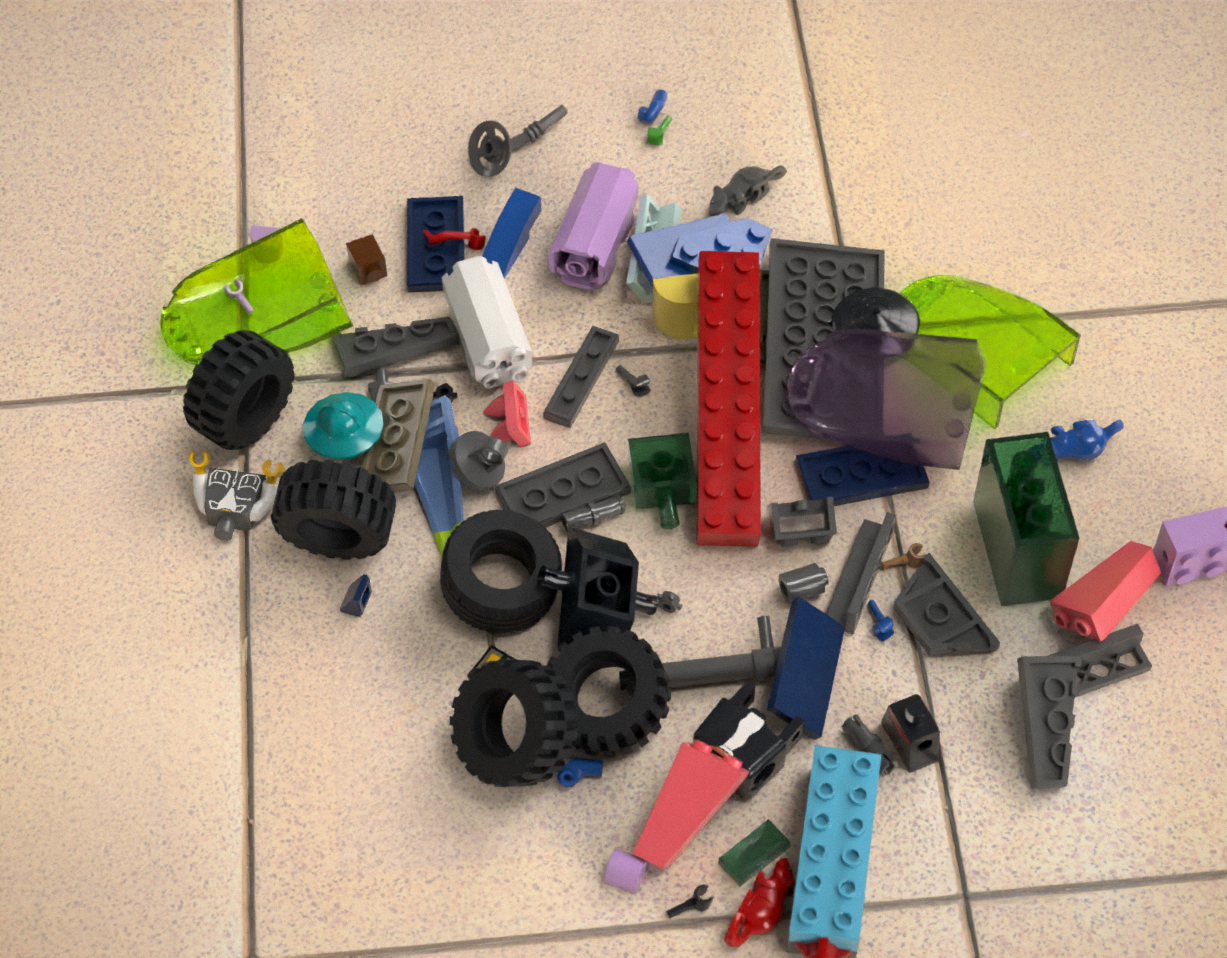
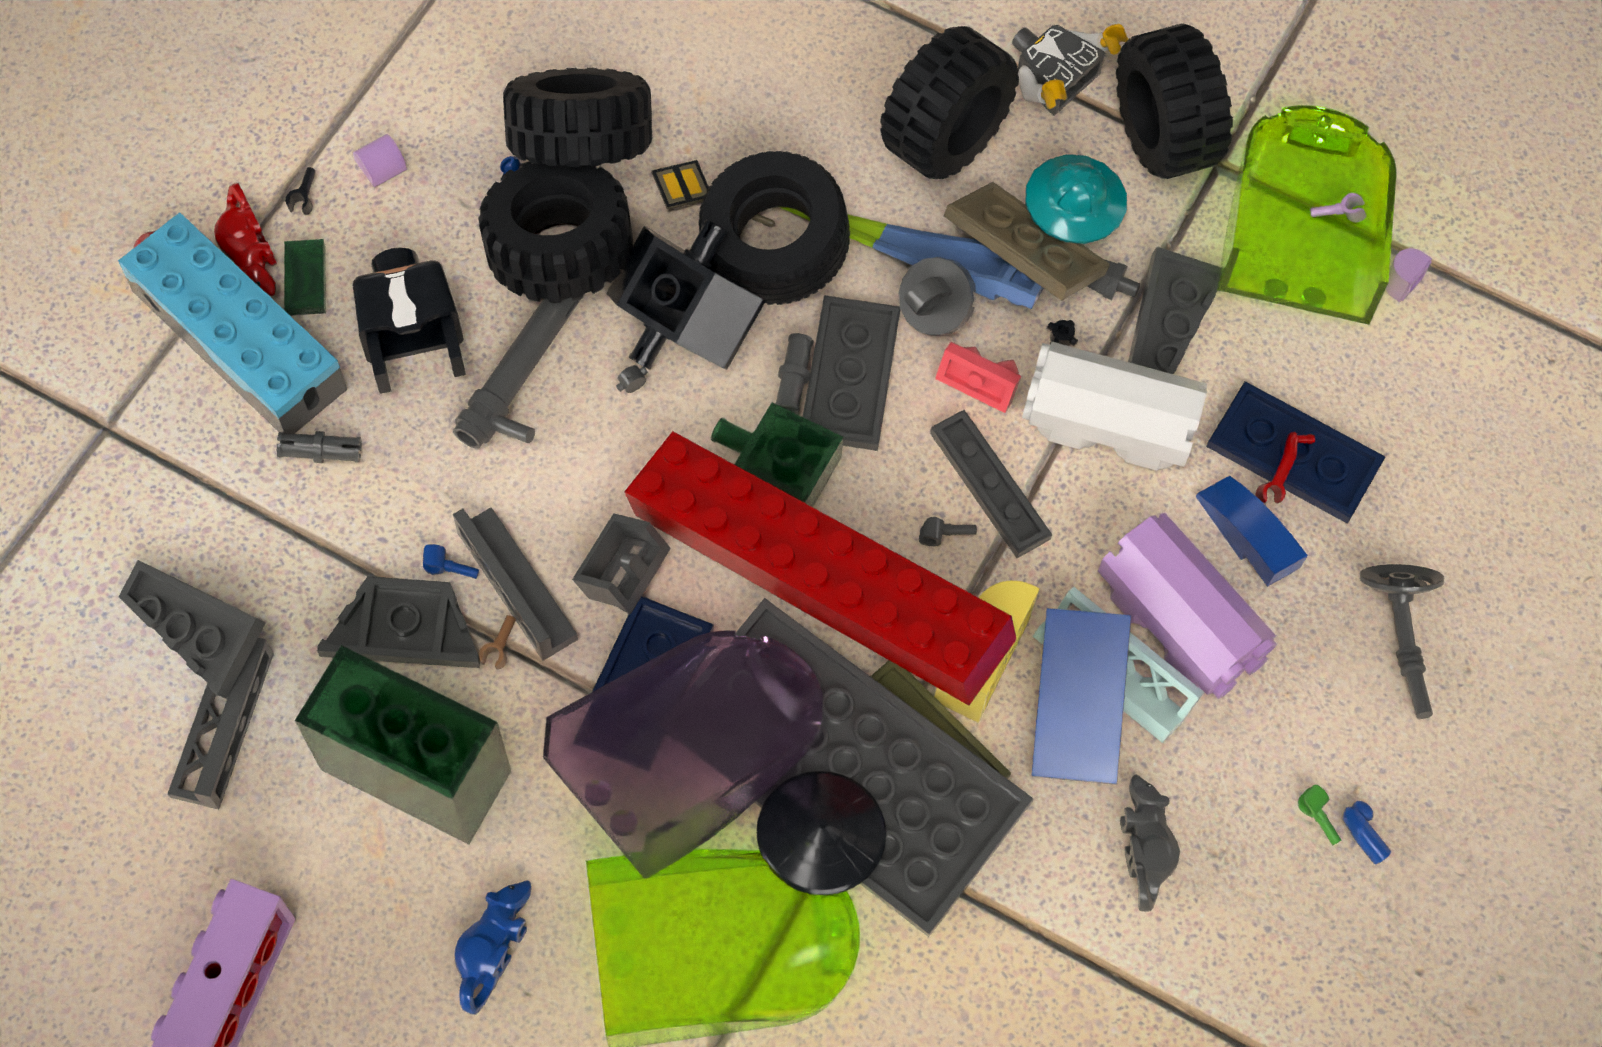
camera: 120 degrees right, 10 degrees up
dark blue slope [340,574,372,617] -> none
reddish brown brick [346,234,388,285] -> none
coral slope [633,739,749,869] -> none
plate [669,218,773,274] -> none
dark blue tile [767,597,845,739] -> none
dark grey brick [778,563,829,604] -> none
black torso [881,694,940,773] -> none
coral slope [1049,541,1161,642] -> none

